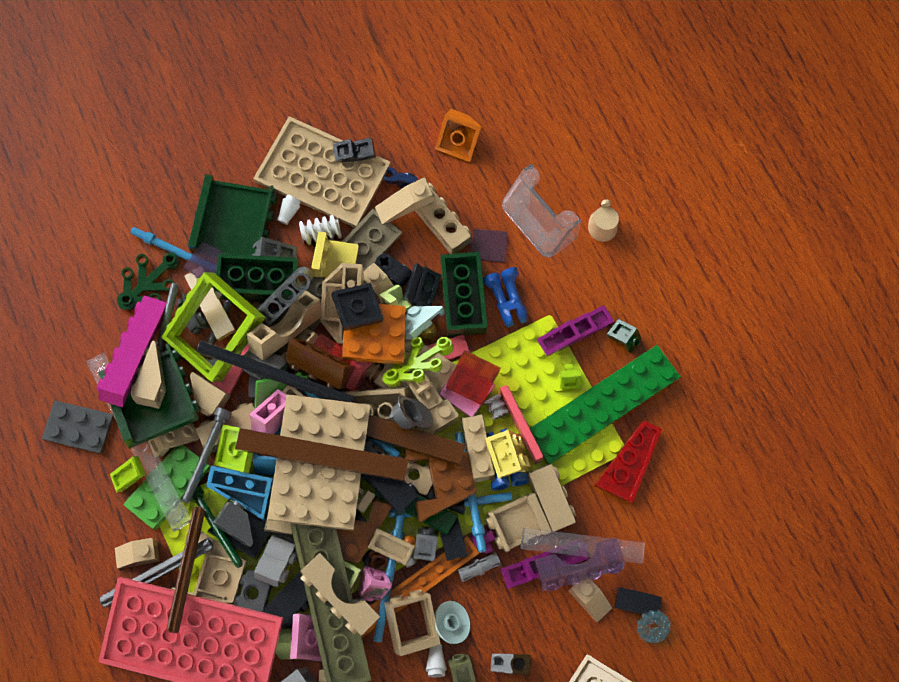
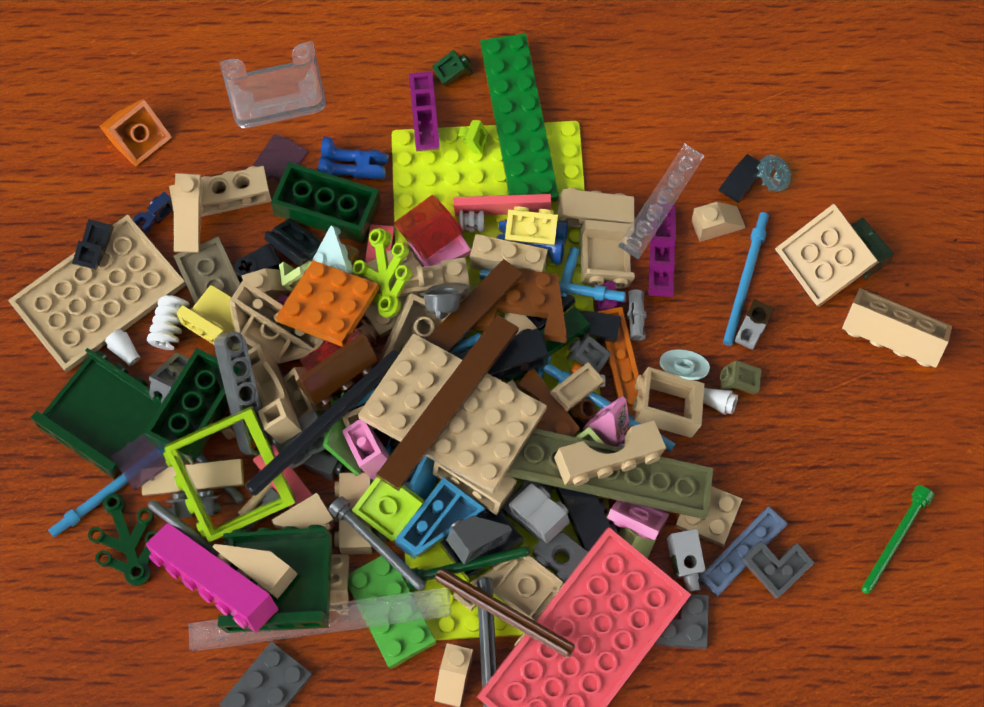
camera: 60 degrees left, 5 degrees down
lime tile [110,456,146,493] -> none
black plate [331,283,384,331] -> none
clear purple arch [535,537,625,591] -> none
tan hat [588,200,619,242] -> none
red wing [594,421,662,503] -> none
none -> dark azure bar [723,212,769,346]

